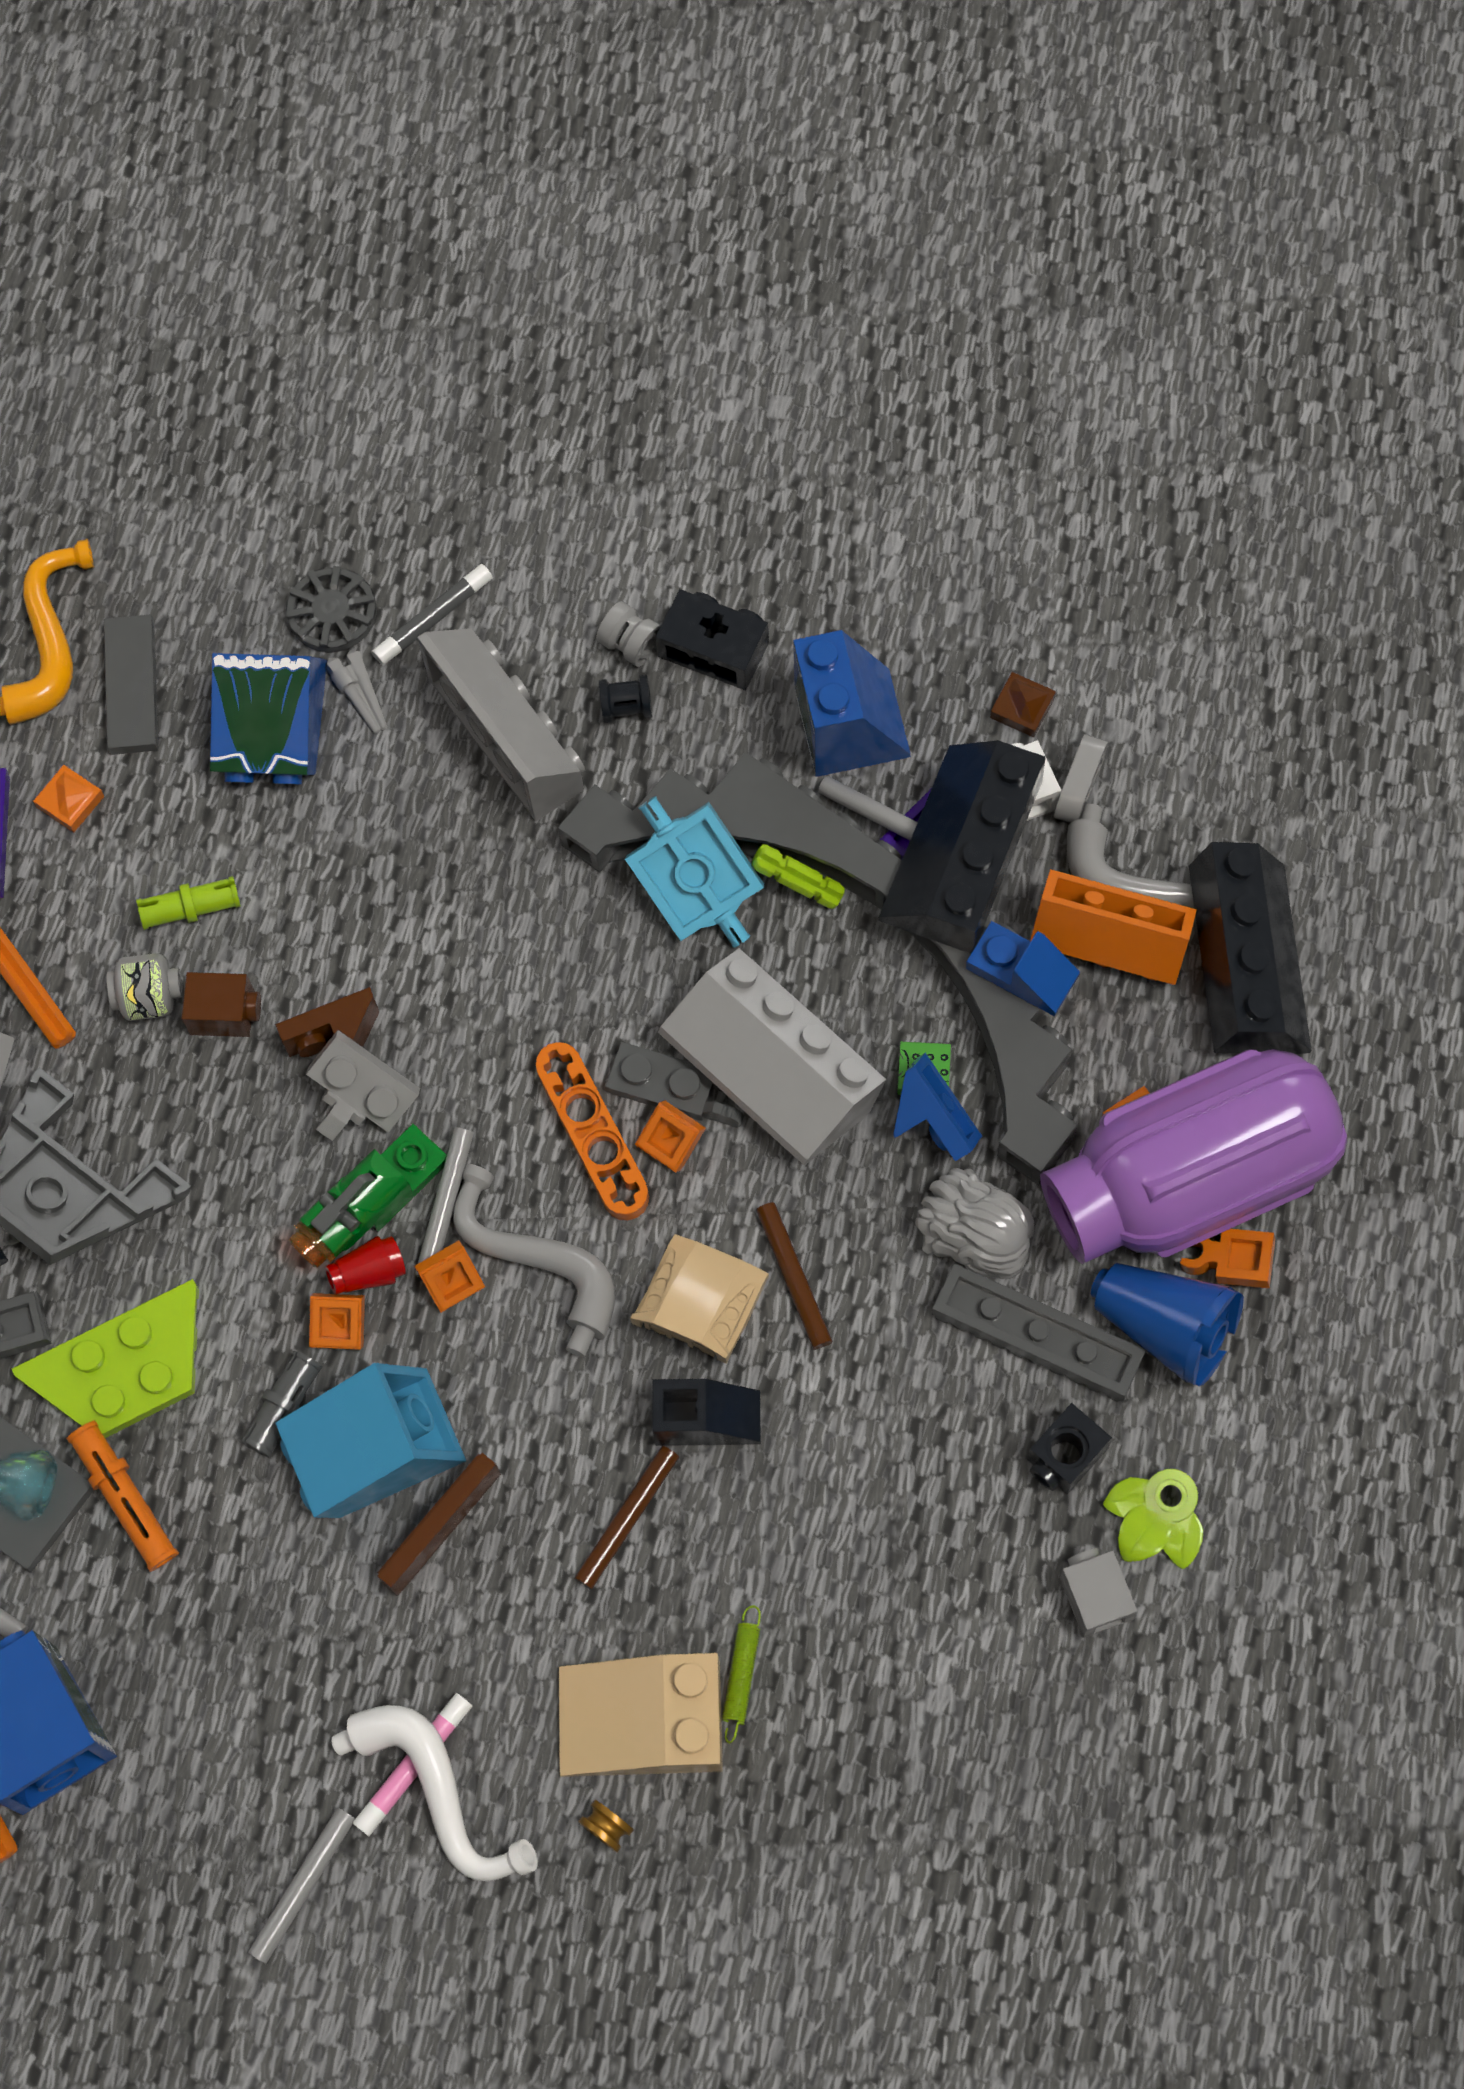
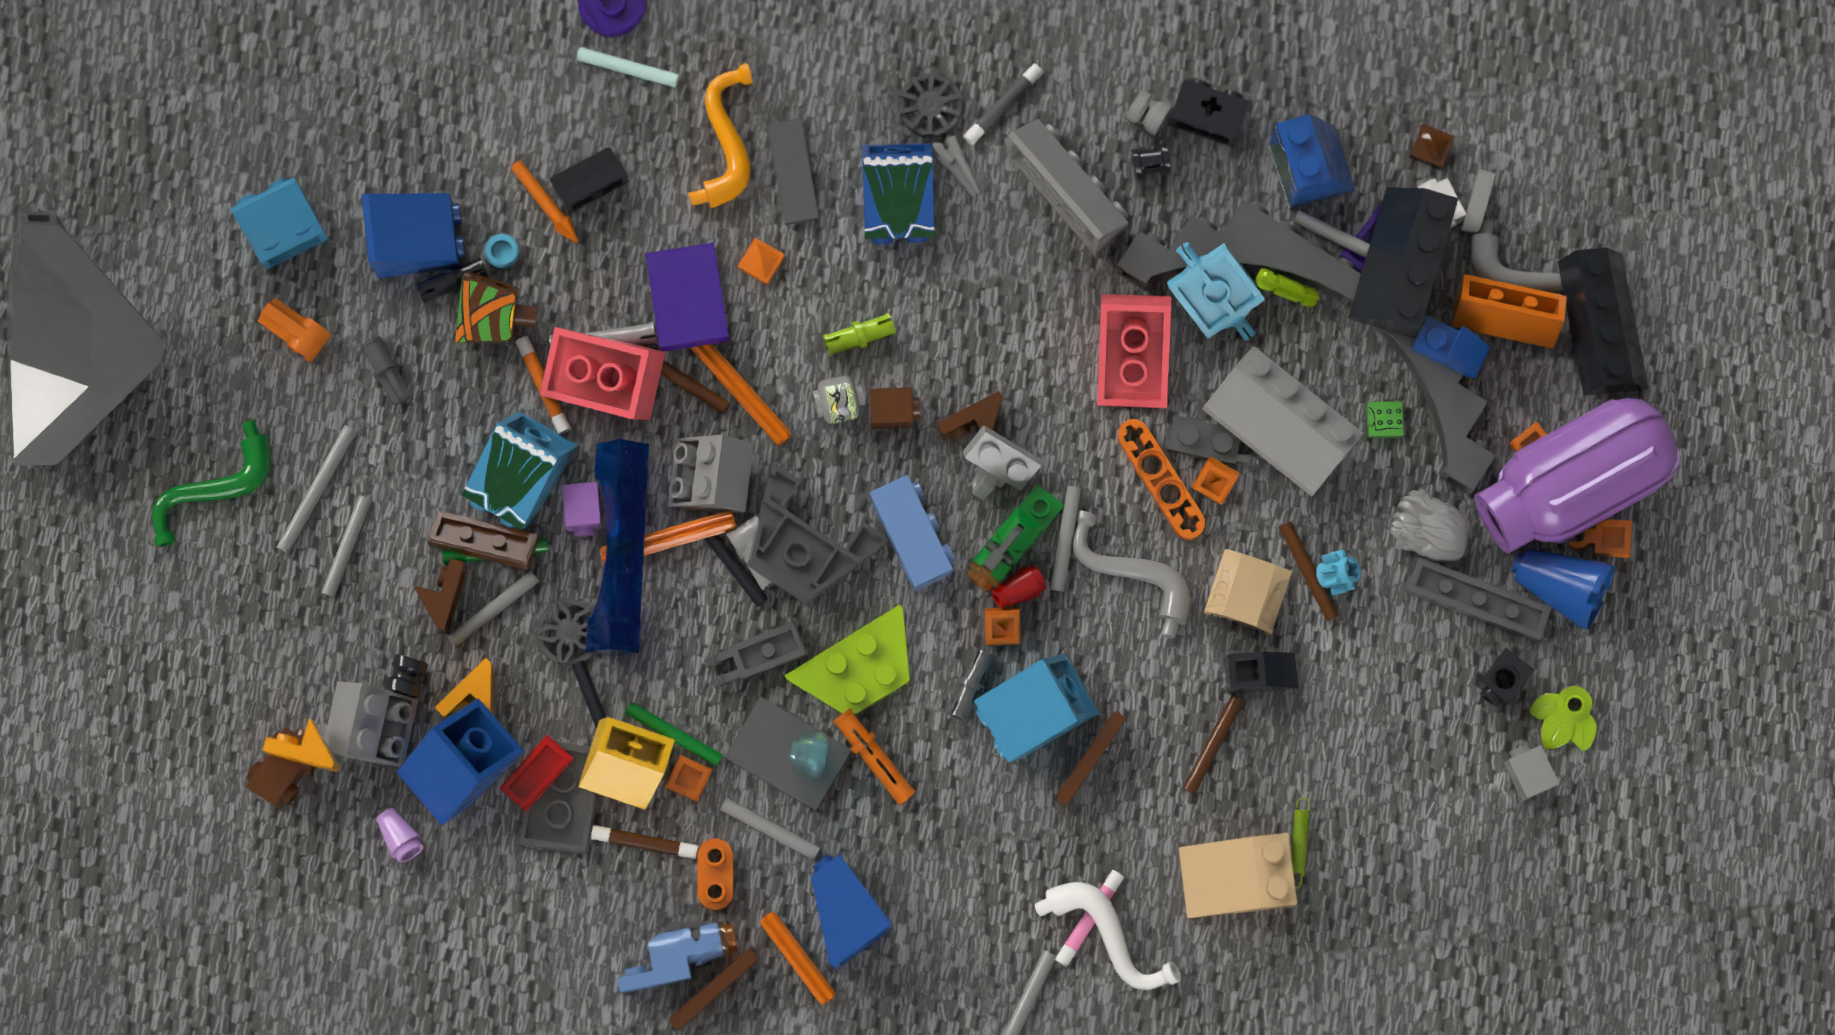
camera: 10 degrees left, 10 degrees up
orange tile [414,1240,485,1313] -> none
pearl gold bush [578,1800,634,1852] -> none
blue slope [893,1053,982,1161] -> none
none -> medium blue brick [869,475,956,592]
none -> coral slope [1097,294,1171,408]
none -> medium azure gear [1316,550,1361,595]

